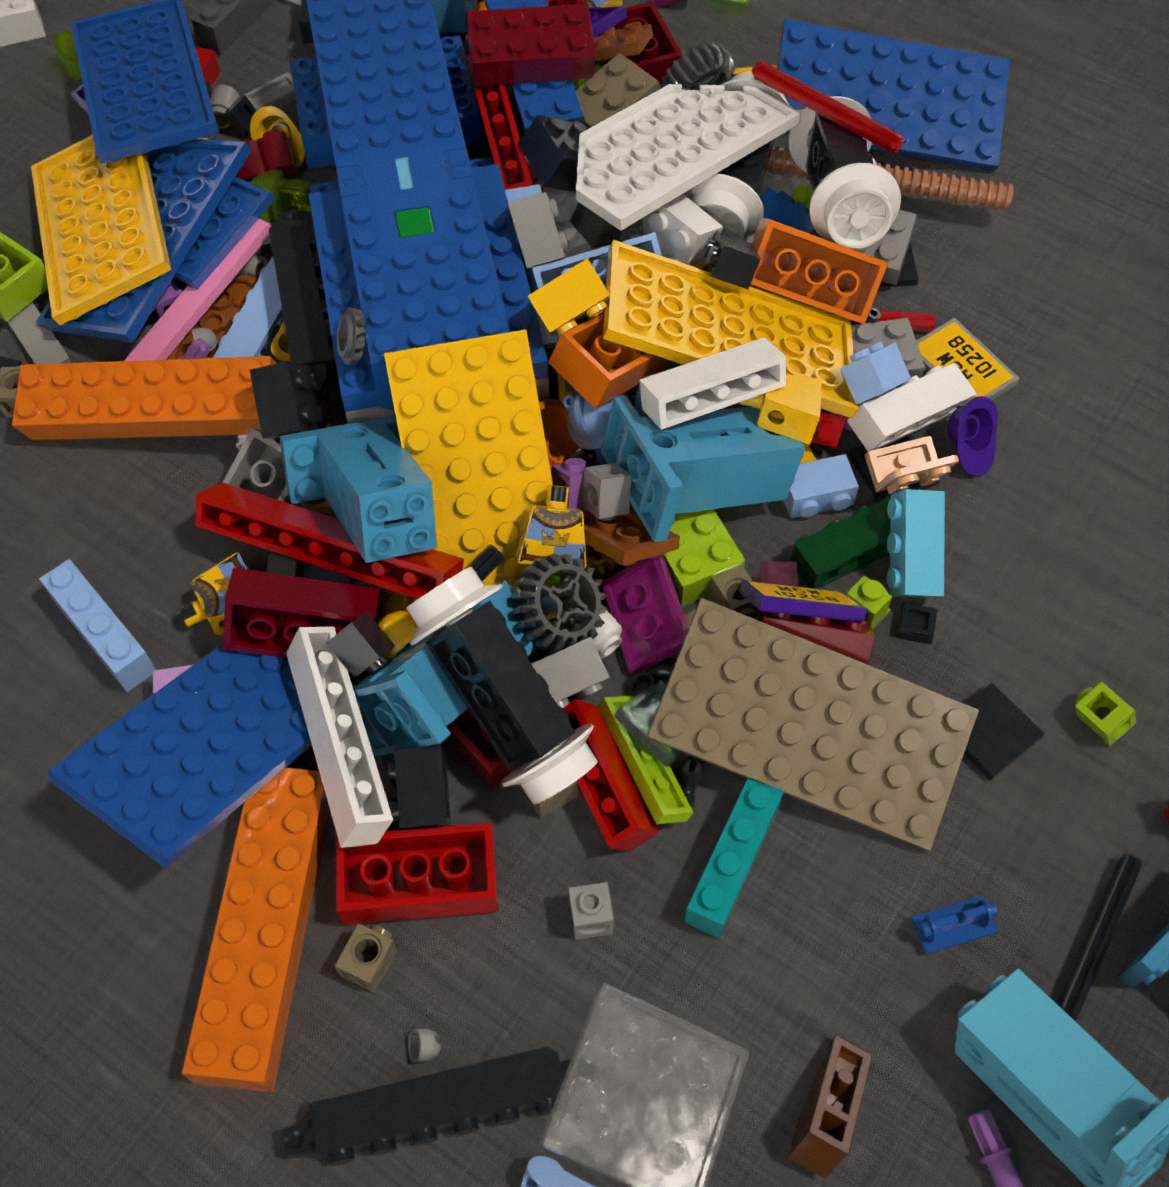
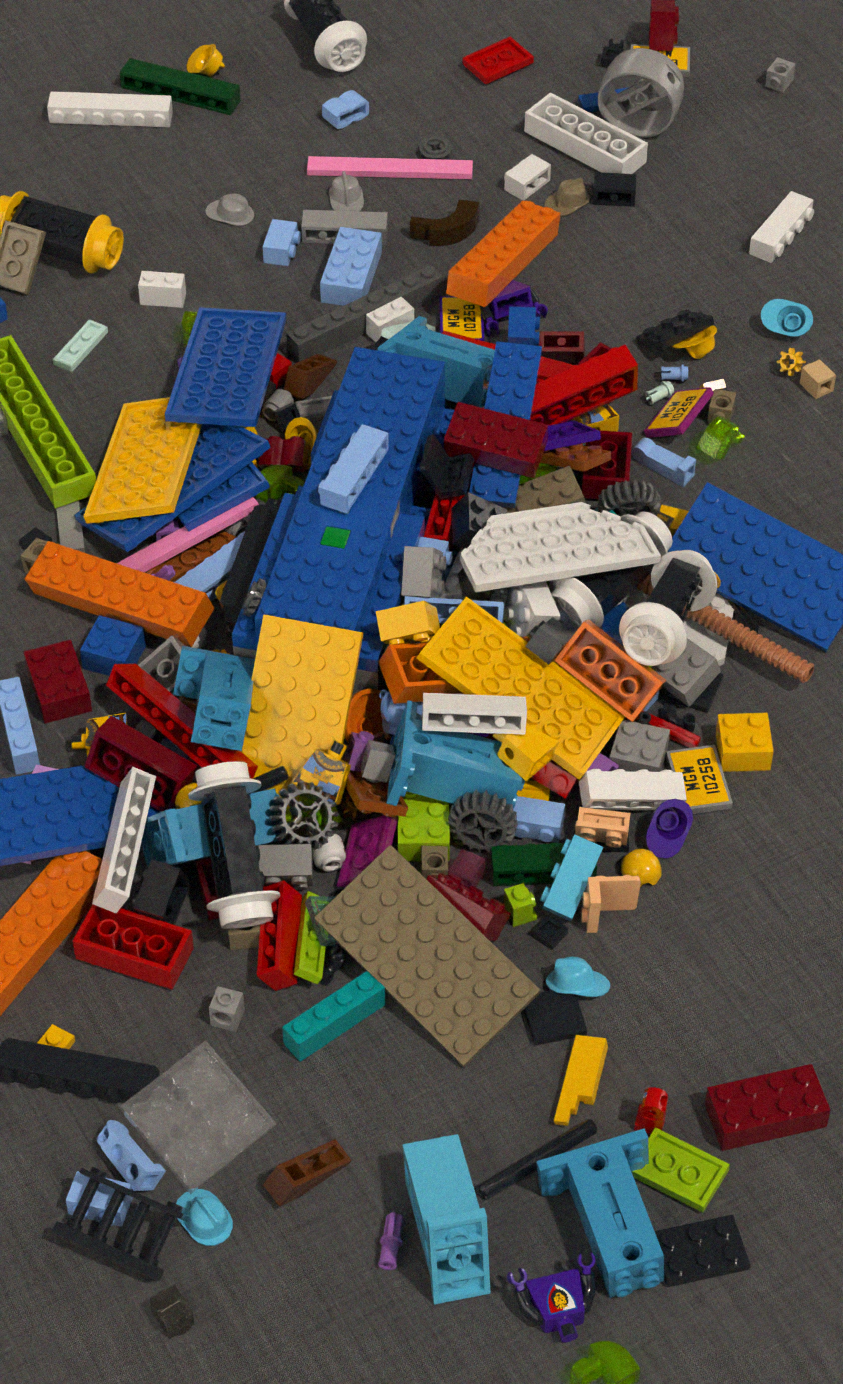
camera: 25 degrees right, 10 degrees down
light grey hinge [191,328,217,351] -> none
black brick [249,361,328,441] -> none
black brick [326,612,395,678] -> none
dark tan brick [335,923,398,993] -> none
light grey hinge [408,1028,441,1063] -> none
dark purple tile [740,580,867,622] -> none
red axle [752,61,904,153] -> none
light blue brick [840,341,911,405] -> none
blue hinge [911,895,999,955] -> none
lime brick [1074,681,1136,747] -> none
none -> dark red brick [24,639,92,724]
none -> yellow plate [37,1024,75,1049]
none -> blue brick [80,615,146,676]
none -> reddish brown slope [284,354,337,399]
none -> light blue brick [318,424,389,513]
none -> black bracket [420,434,474,499]
none -> dark grey gear [448,789,518,854]
none -> medium azure piece [546,956,610,997]
none -> yellow piece [554,1035,608,1126]
none -> light nougat bracket [581,875,641,933]
none -> yellow hair [621,849,662,887]
none -> light blue leg [631,438,696,487]
none -> black arm [662,703,696,732]
none -> yellow brick [716,713,773,772]

